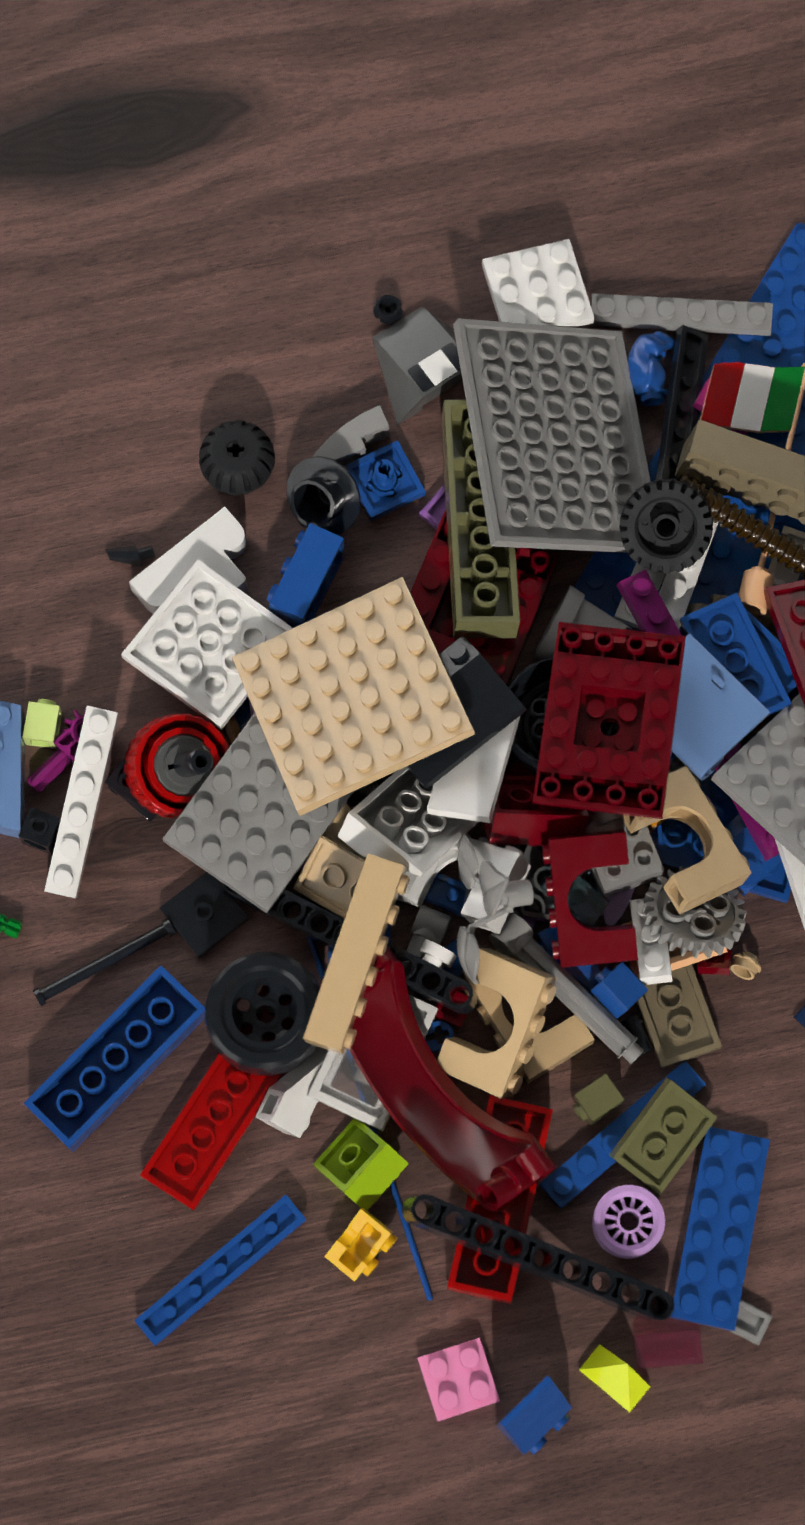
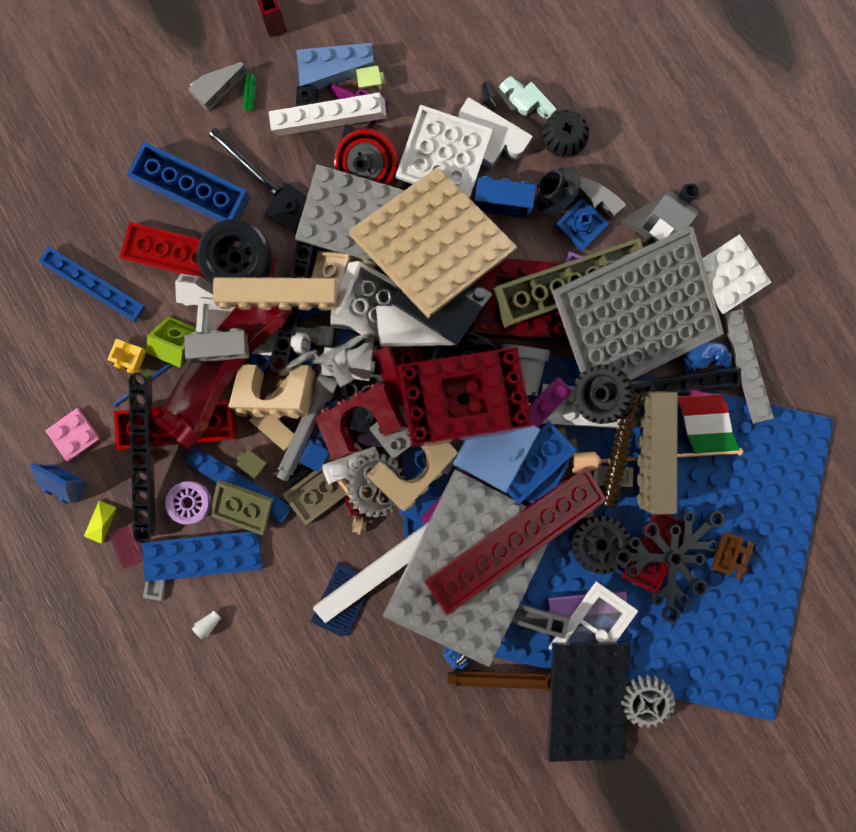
camera: 70 degrees right, 10 degrees up
none -> light grey brick [185,328,249,363]
none -> light aqua plate [499,76,557,119]

